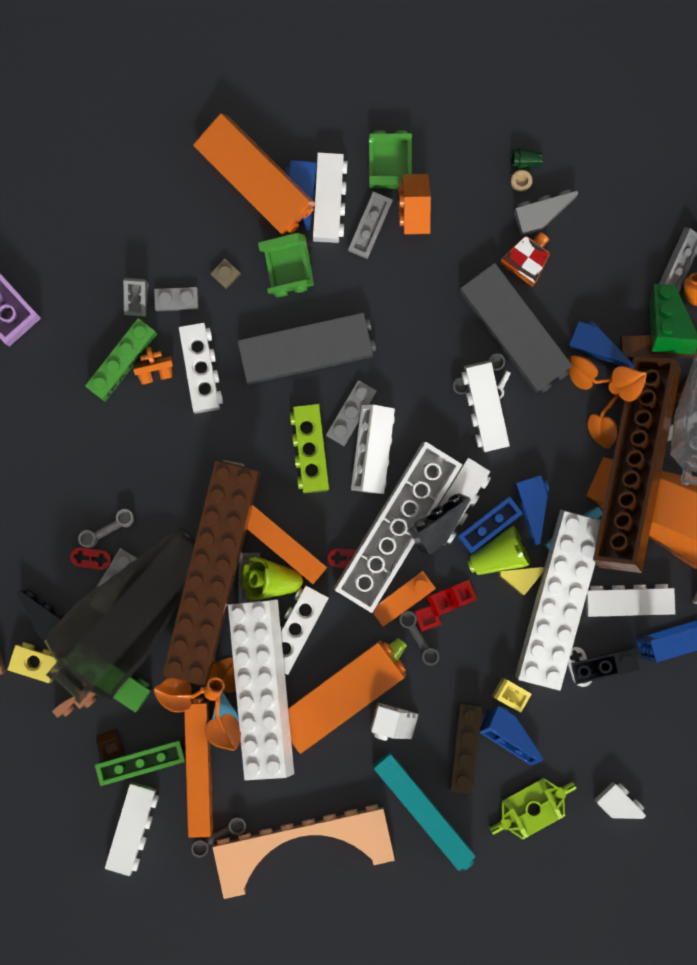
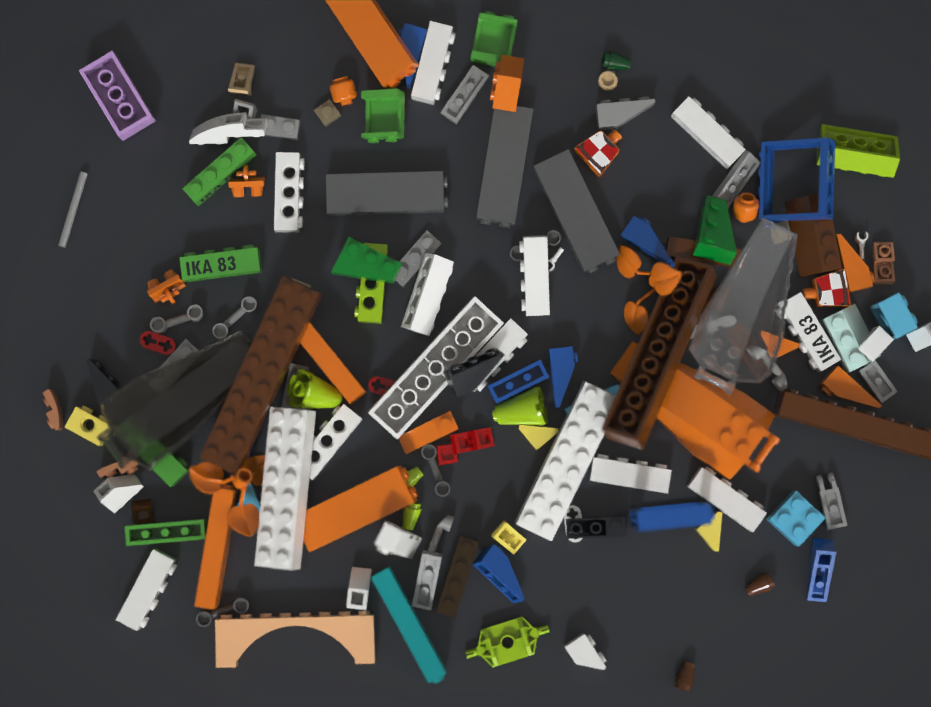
camera: 15 degrees right, 0 degrees up
none -> white slope [94,474,144,513]
none -> orange hips [147,269,186,304]
none -> bright green brick [179,245,262,282]
none -> white slope [189,112,268,145]
none -> light grey bar [212,296,257,339]
none -> tan slope [228,63,255,96]
none -> orange head [329,76,357,106]
none -> green wedge [331,237,403,284]
none -> white slope [346,567,372,610]
none -> lime cone [402,501,422,530]
none -> light grey plate [412,550,443,610]
none -> light grey bar [428,515,454,554]
none -> dark grey brick [476,106,533,228]
none -> white brick [671,97,746,169]

